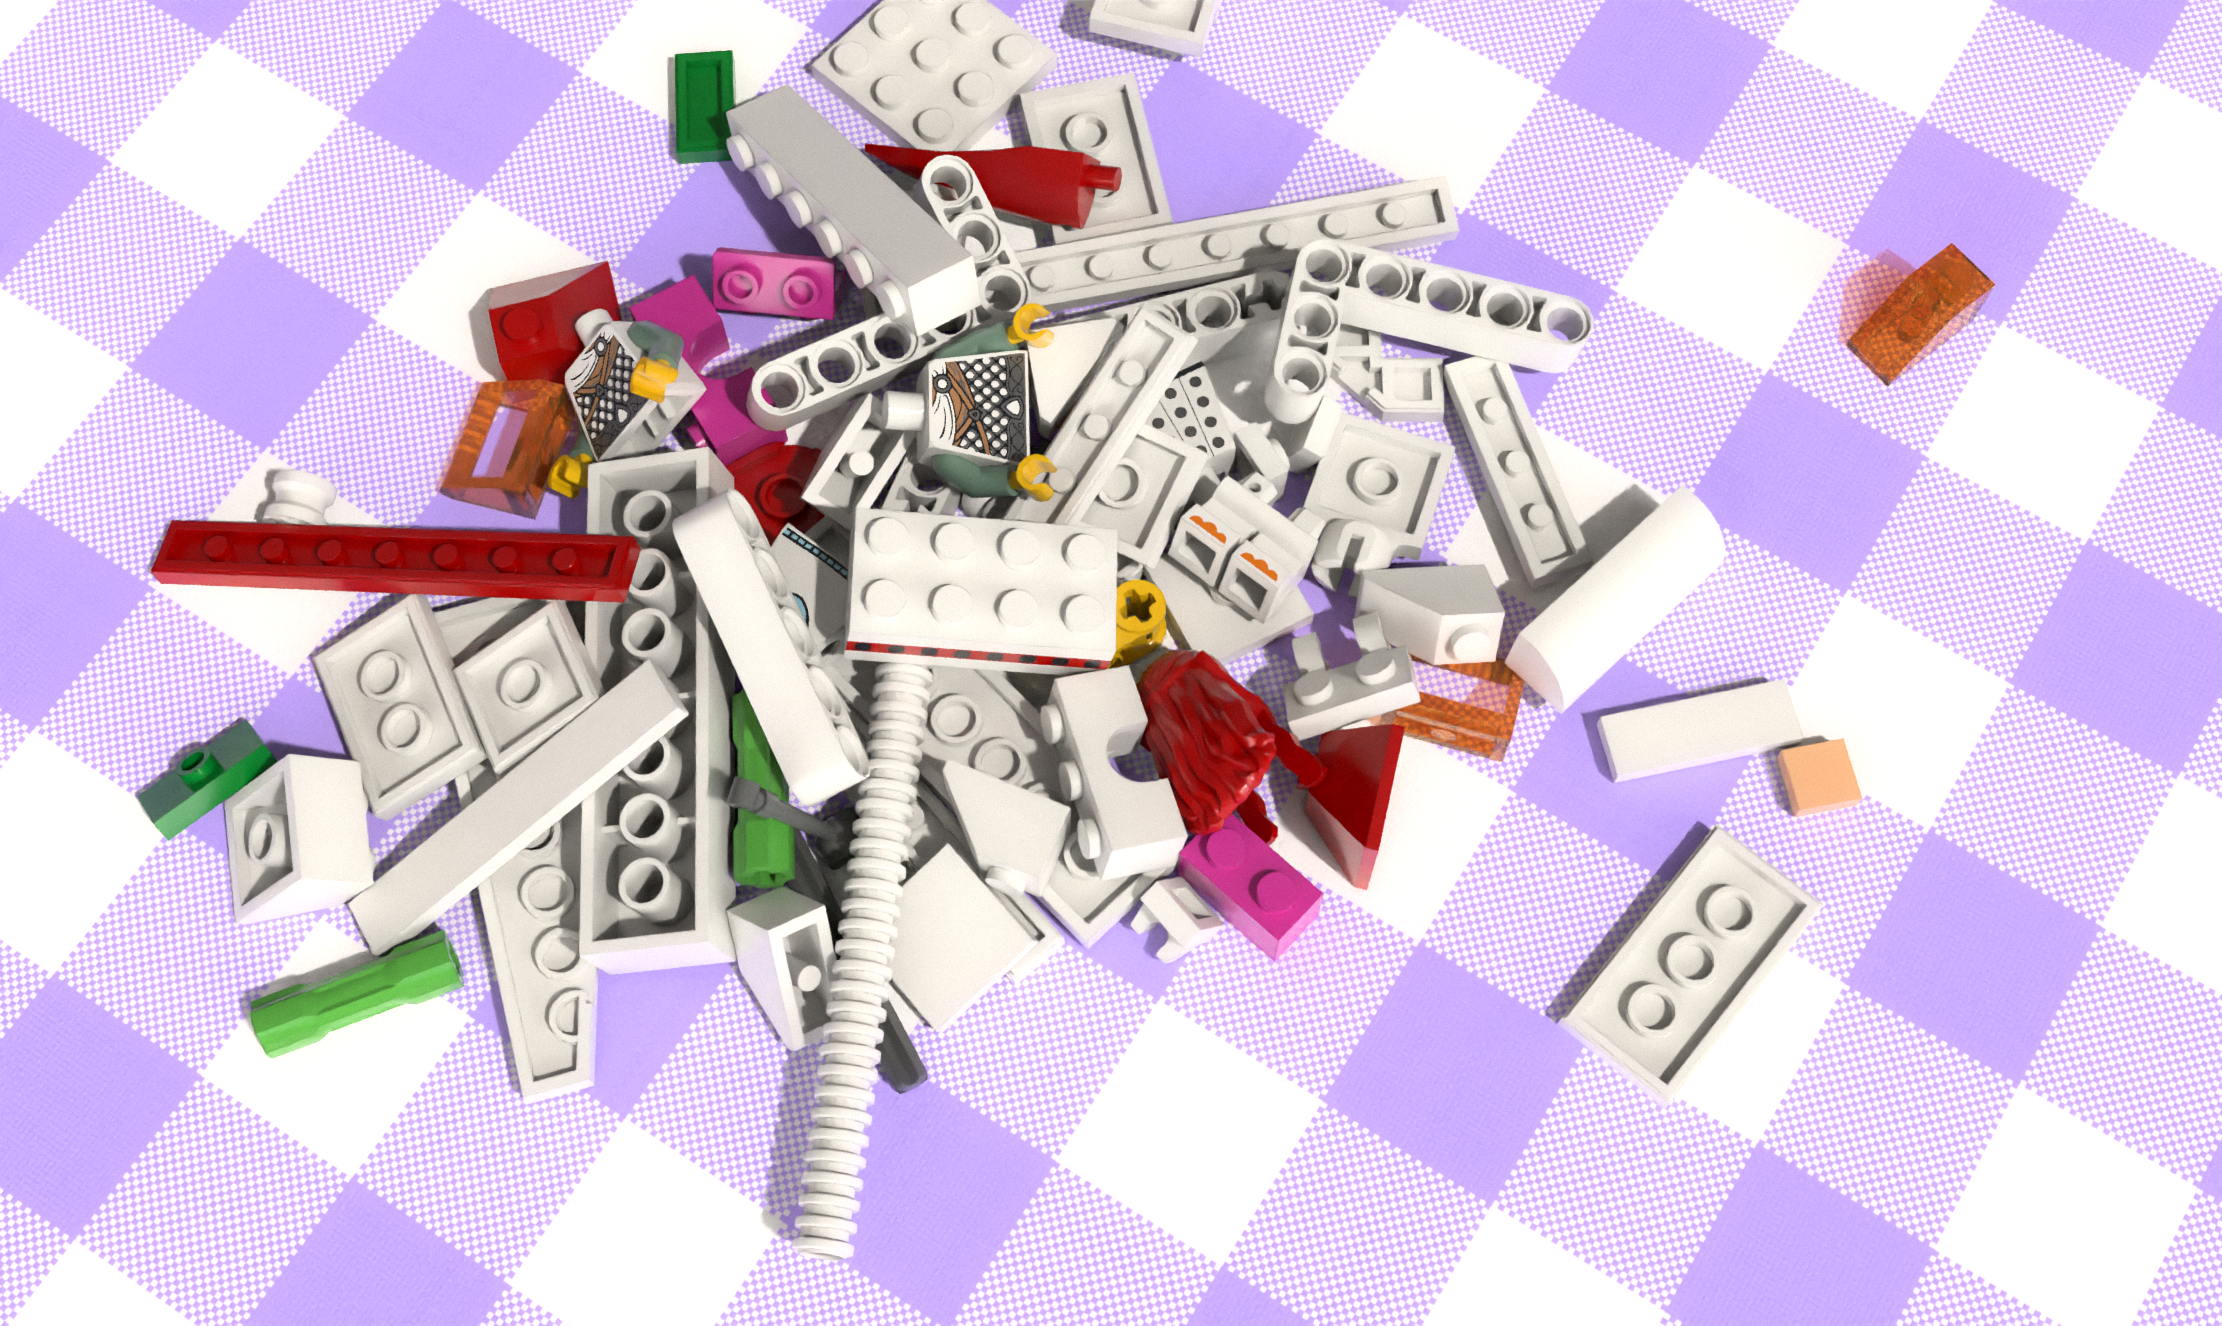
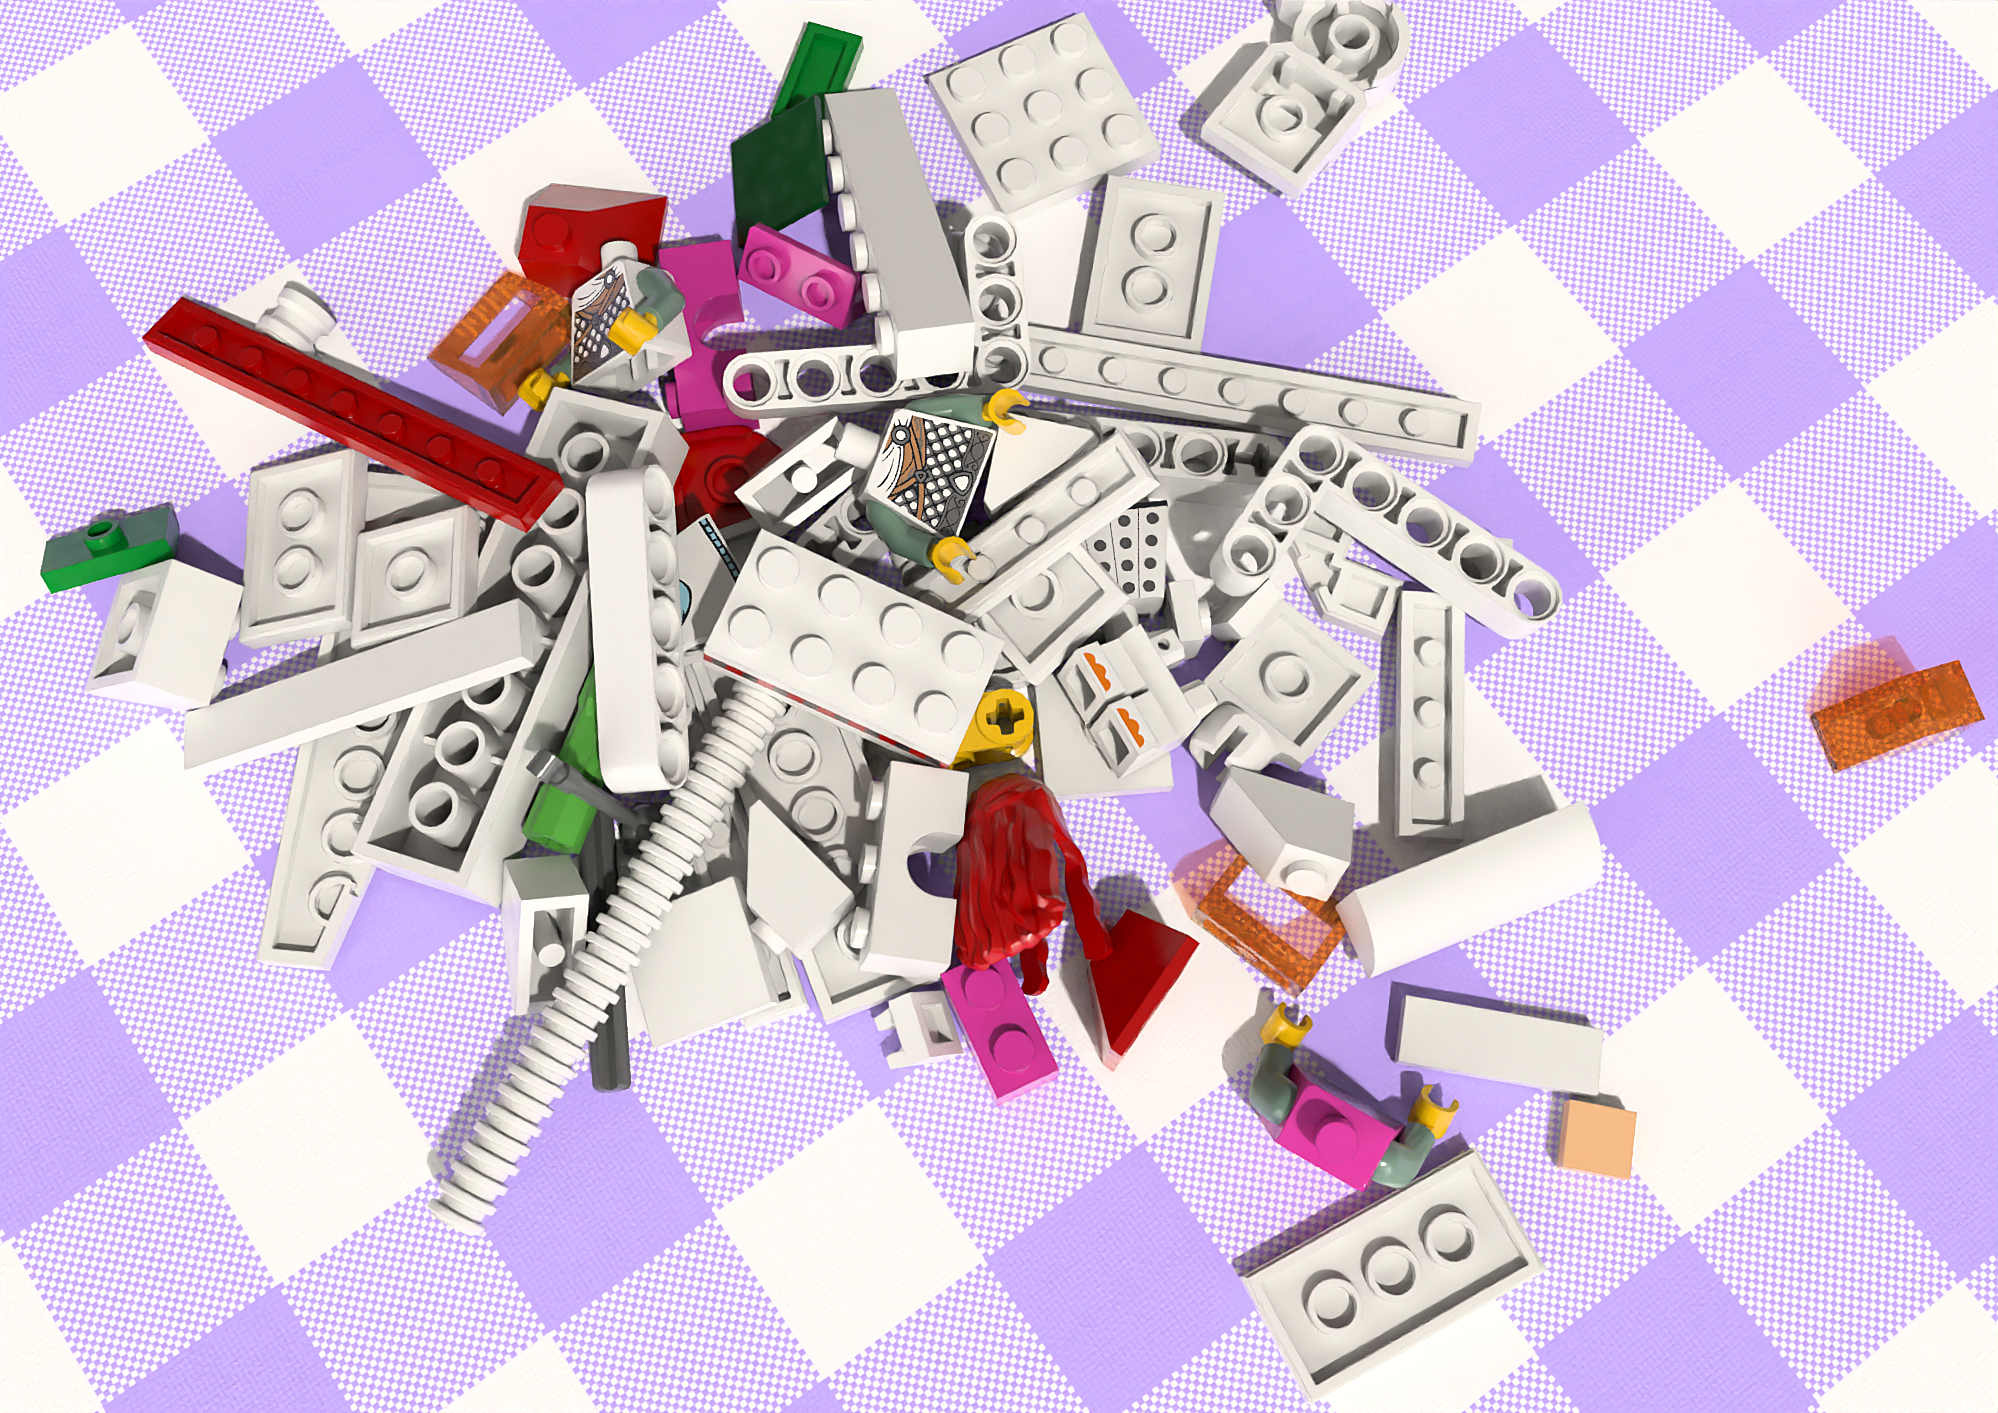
camera: 20 degrees right, 5 degrees up
bright green axle [249,930,465,1059] -> none
red piece [865,143,1122,229] -> none
white plate [1283,611,1421,741] -> none
none -> dark green piece [731,95,829,250]
none -> torso [1249,1002,1459,1192]

